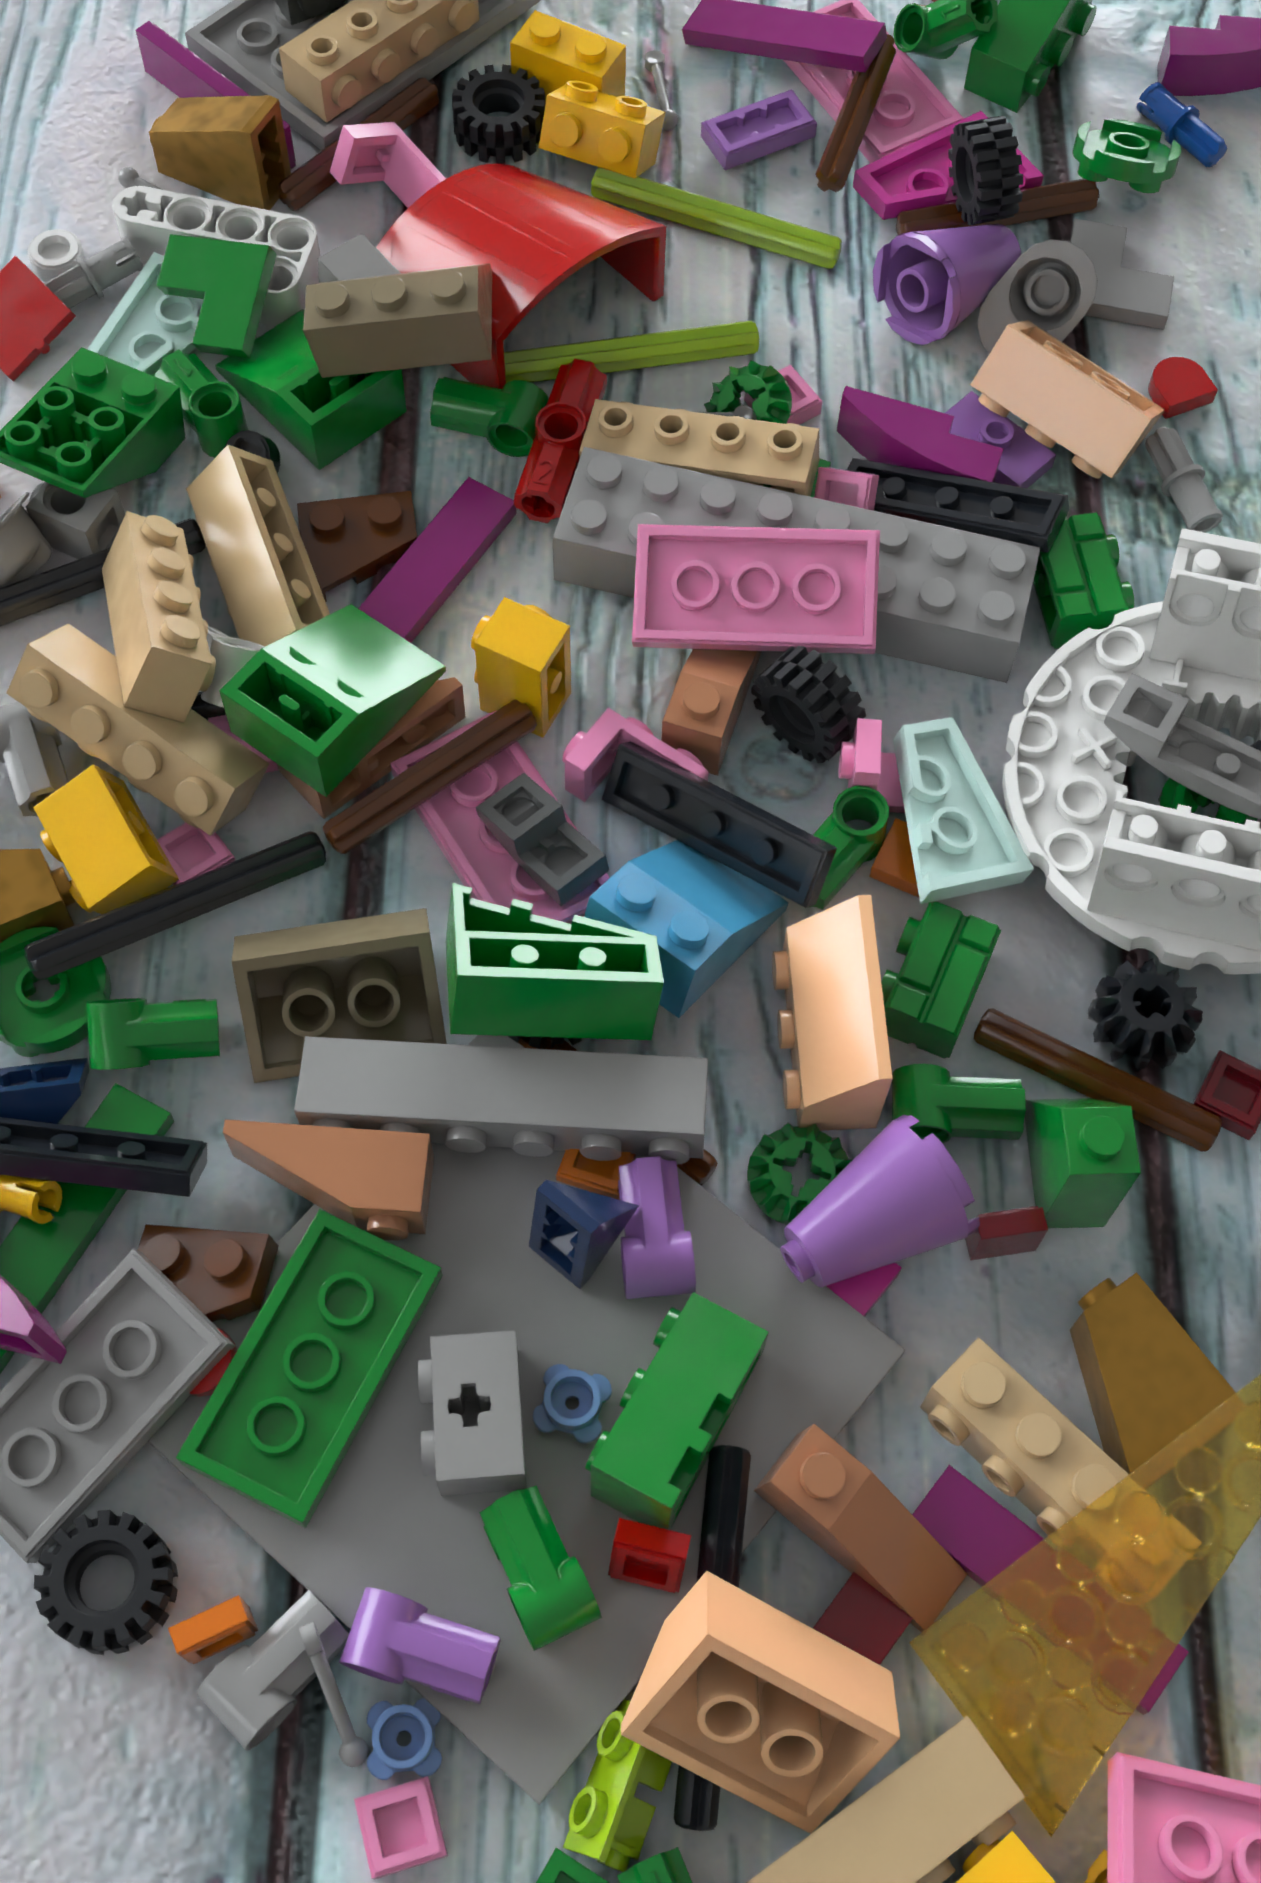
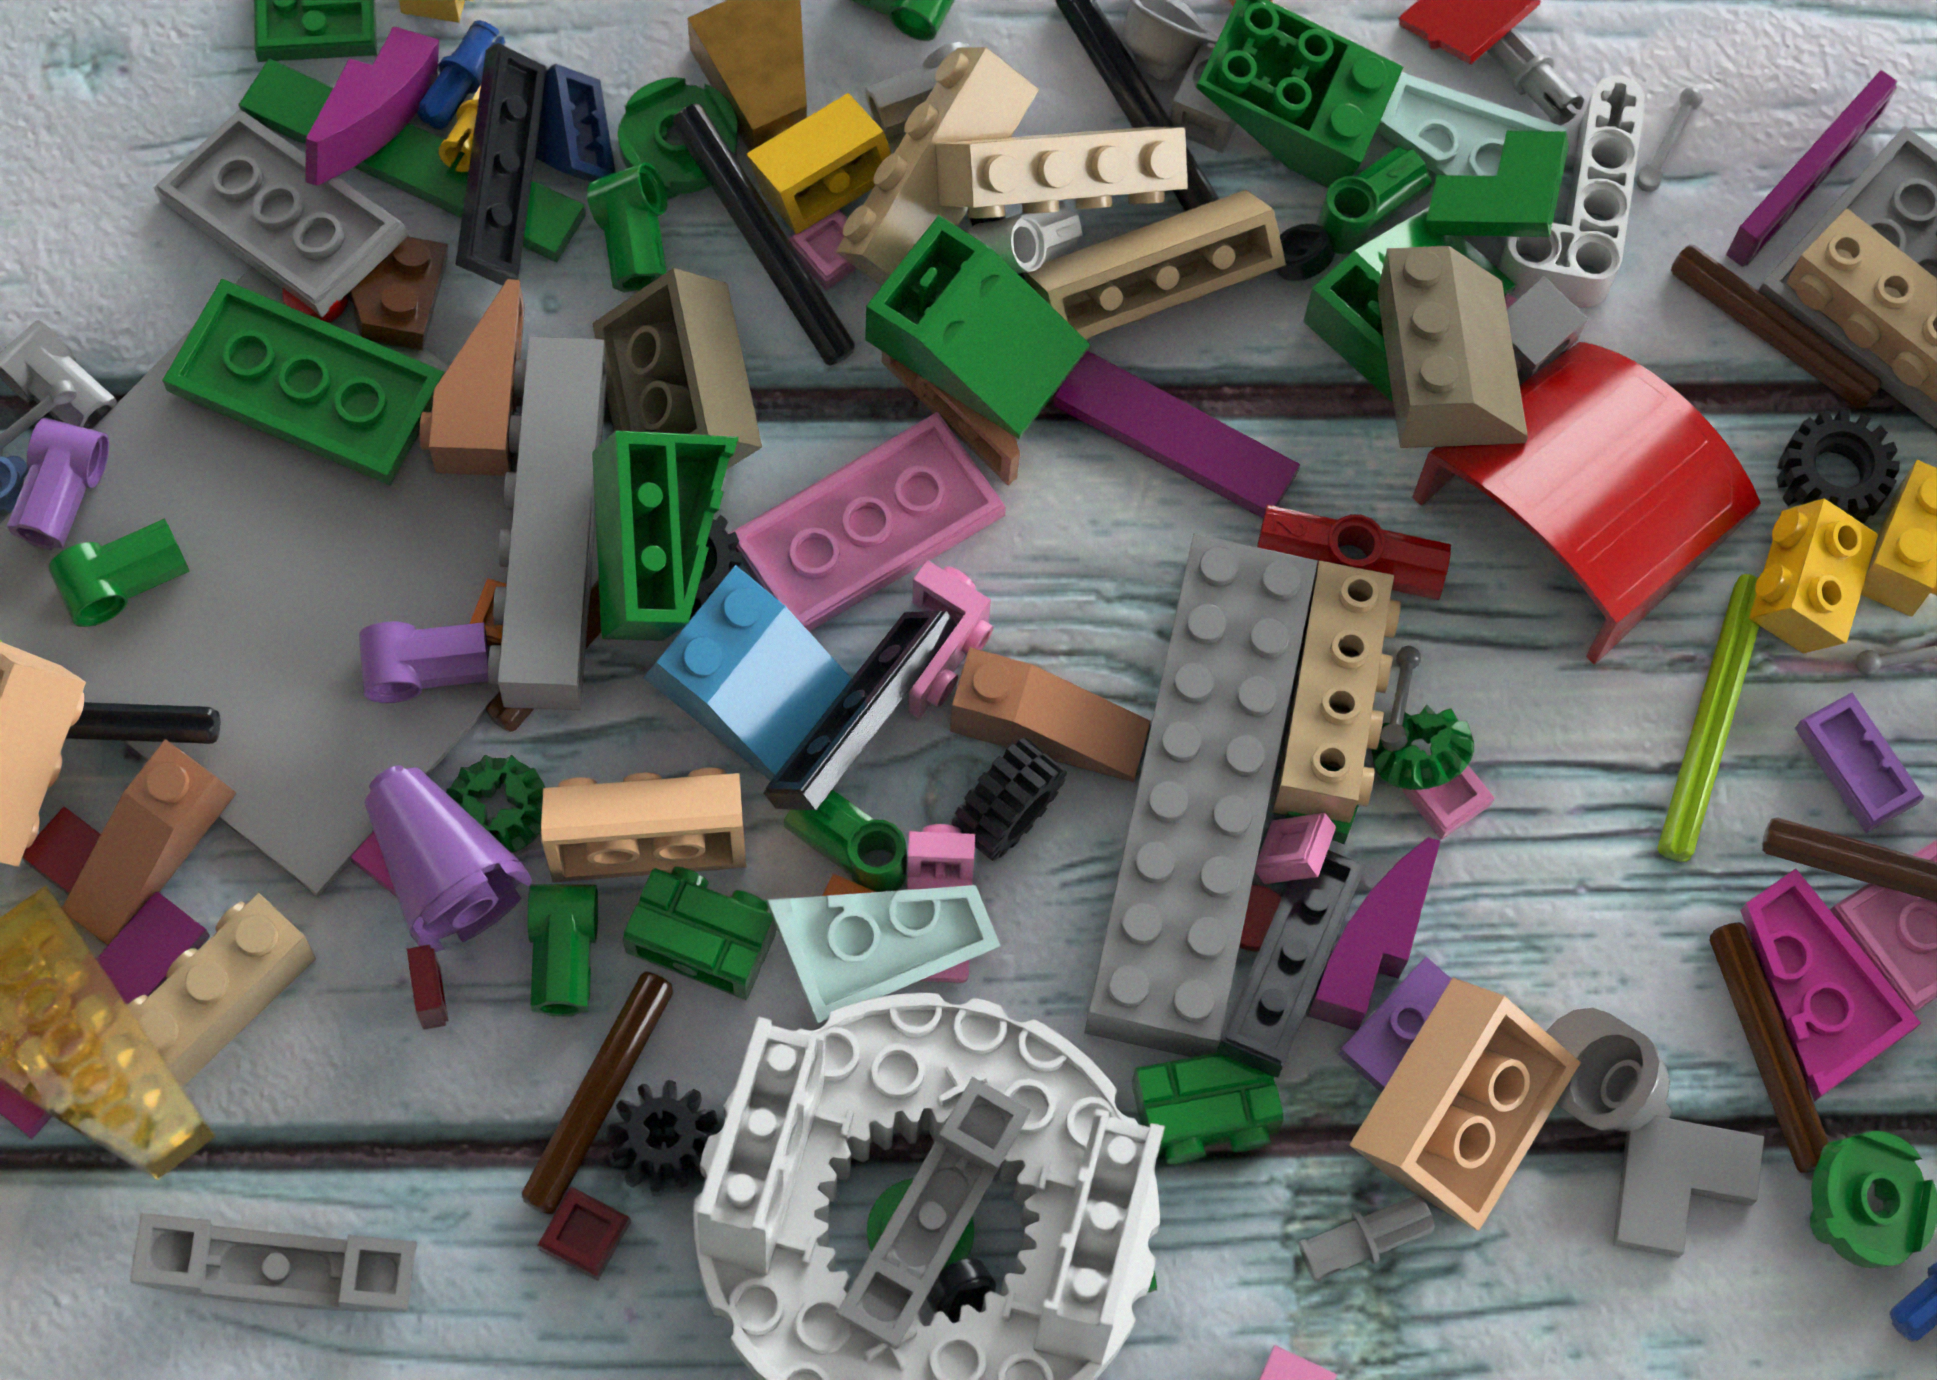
camera: 85 degrees right, 5 degrees up
white tile [28,229,86,282] -> none
black tyre [34,1510,178,1655] -> none
pearl gold slope [149,95,291,210] -> none
orange tile [168,1595,259,1664] -> none
reddish brown wing [297,491,417,602] -> none
reddish brown axle [322,700,537,854] -> none
bright pink bracket [330,122,446,208] -> none
light grey brick [418,1330,527,1496] -> none
green piece [430,377,549,457] -> none
yellow brick [471,597,571,738] -> none
dark grey slope [476,773,609,907] -> none
lime axle [504,321,759,383] -> none
dark blue slope [529,1180,639,1289] -> none
medium blue plate [533,1364,612,1444] -> none
green wedge [585,1292,769,1530] -> none
red tile [608,1518,692,1593] -> none
bright pink tile [632,524,880,654] -> none
medium lavender cone [873,224,1021,345] -> none
black tyre [948,116,1023,225] -> none
green slope [1024,1098,1141,1229] -> none
pearl gold slope [1070,1272,1249,1490] -> none
red tile [1148,357,1218,419] -> none

